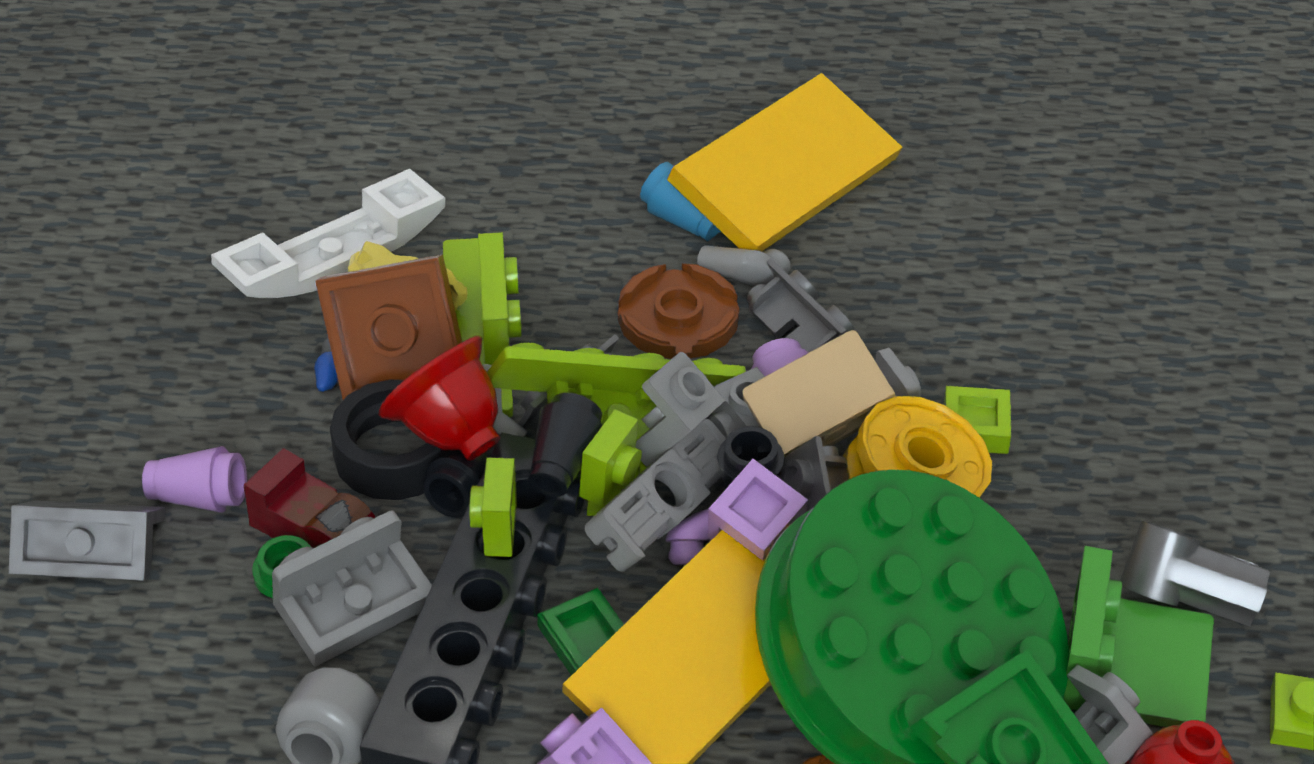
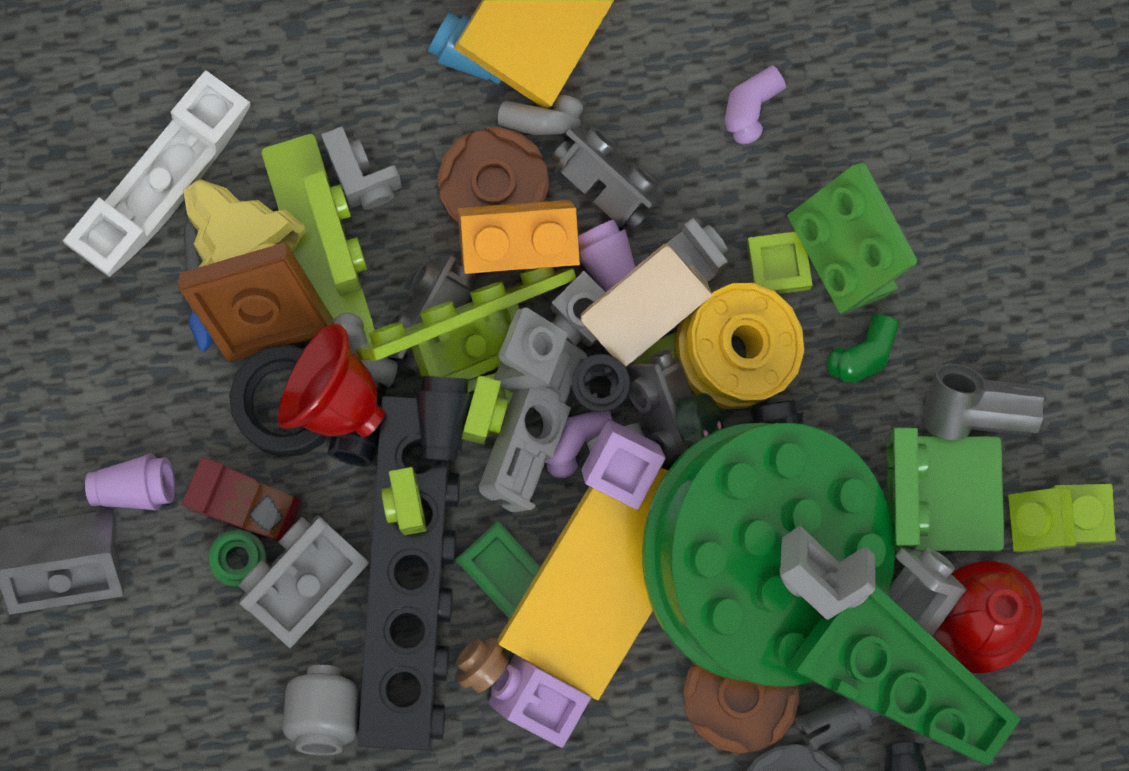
camera: 10 degrees left, 35 degrees up
none -> light grey bracket [321,126,402,210]
none -> medium nougat plate [455,638,509,693]
none -> light orange brick [458,200,580,274]
none -> lavender arm [724,65,786,144]
none -> light grey bracket [780,526,875,620]
none -> bright green bracket [787,162,917,314]
none -> green arm [826,314,900,383]
none -> lime plate [1008,487,1076,552]

